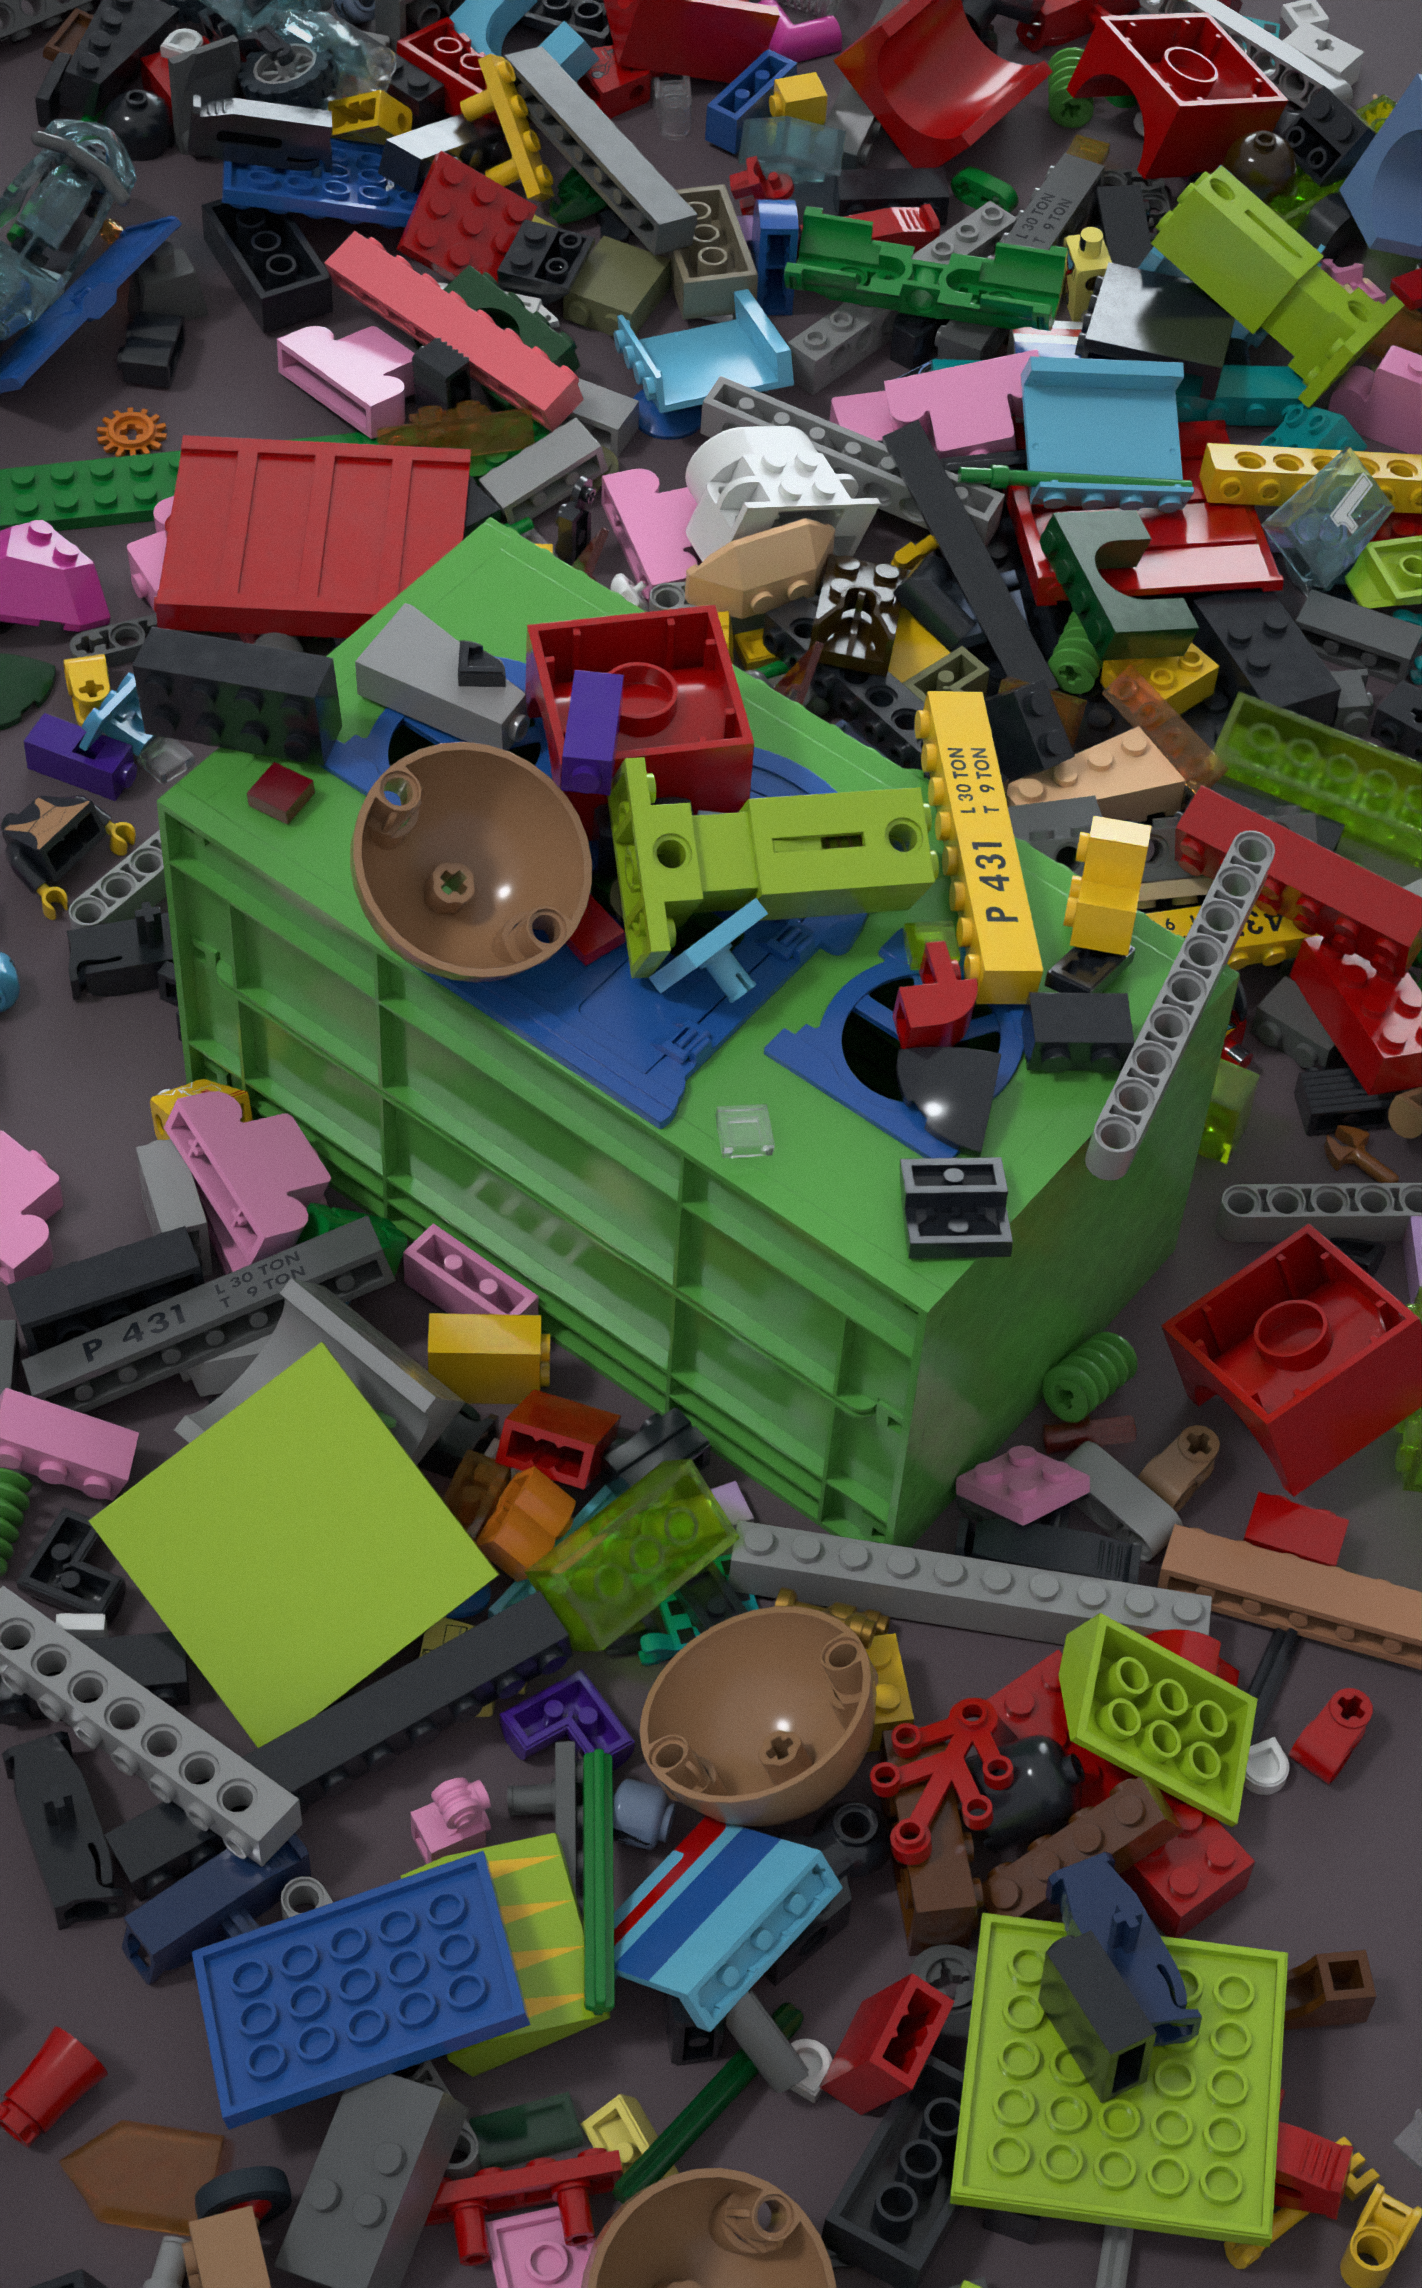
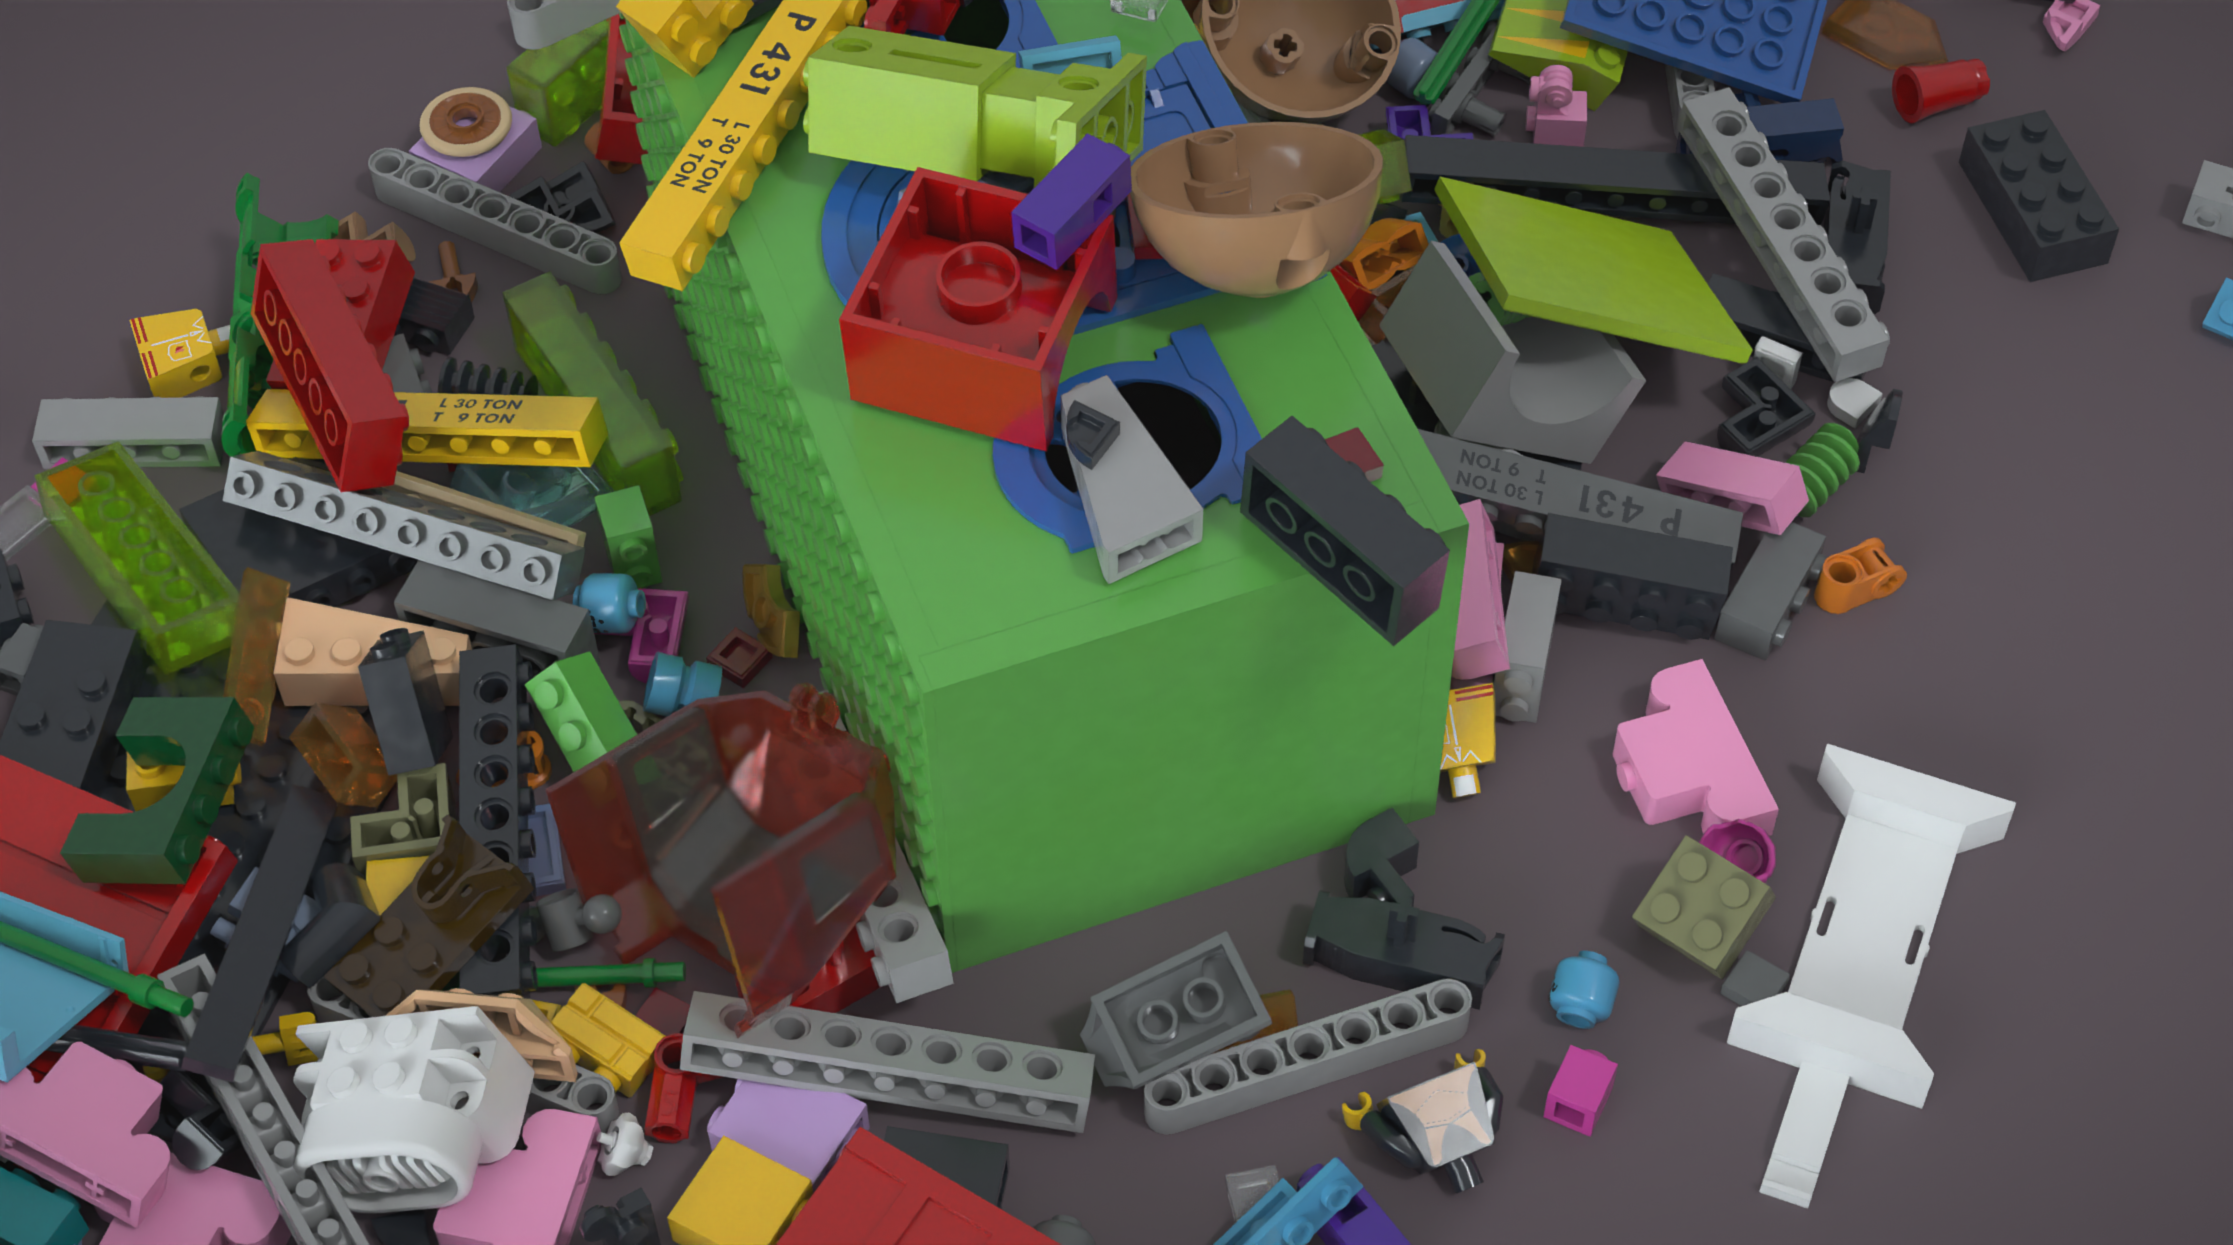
camera: 145 degrees left, 0 degrees up
bright green piece [1048,611,1103,694] -> none

